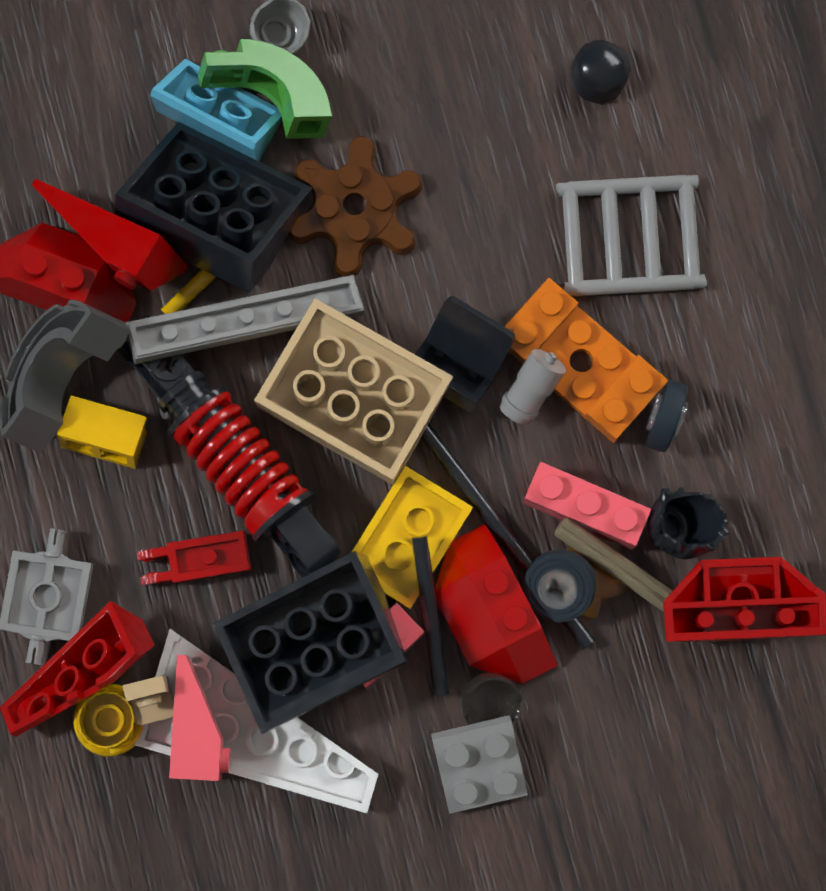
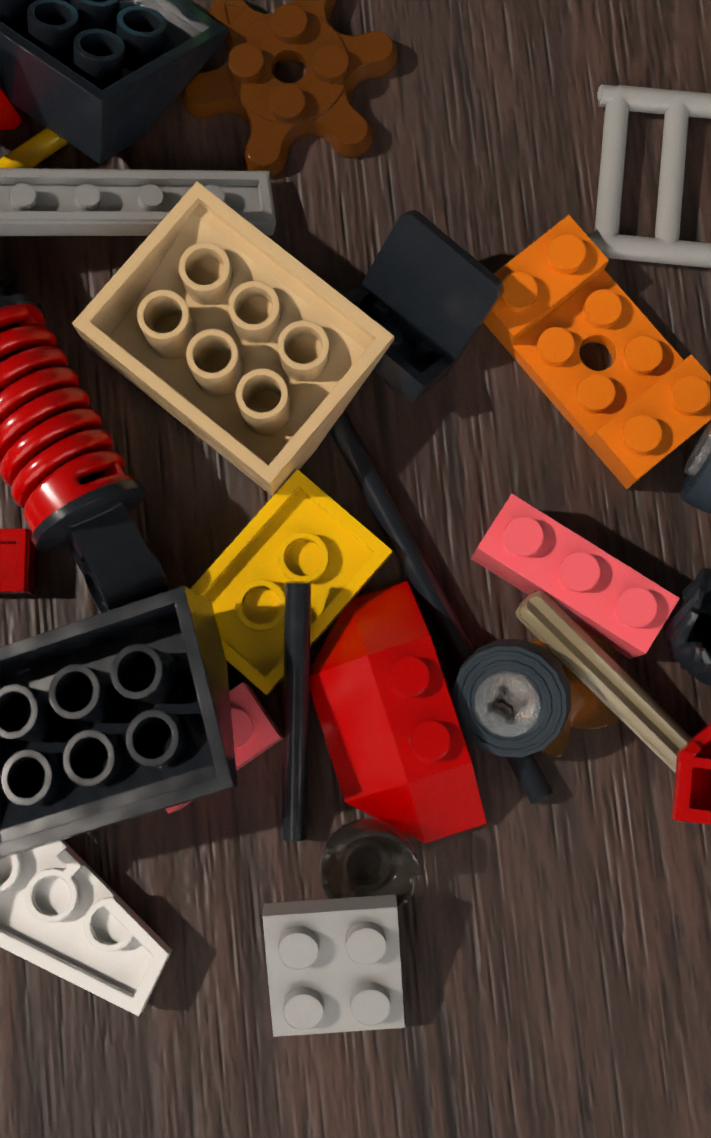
camera: 10 degrees right, 0 degrees up
light grey piece [500,349,566,425] -> none

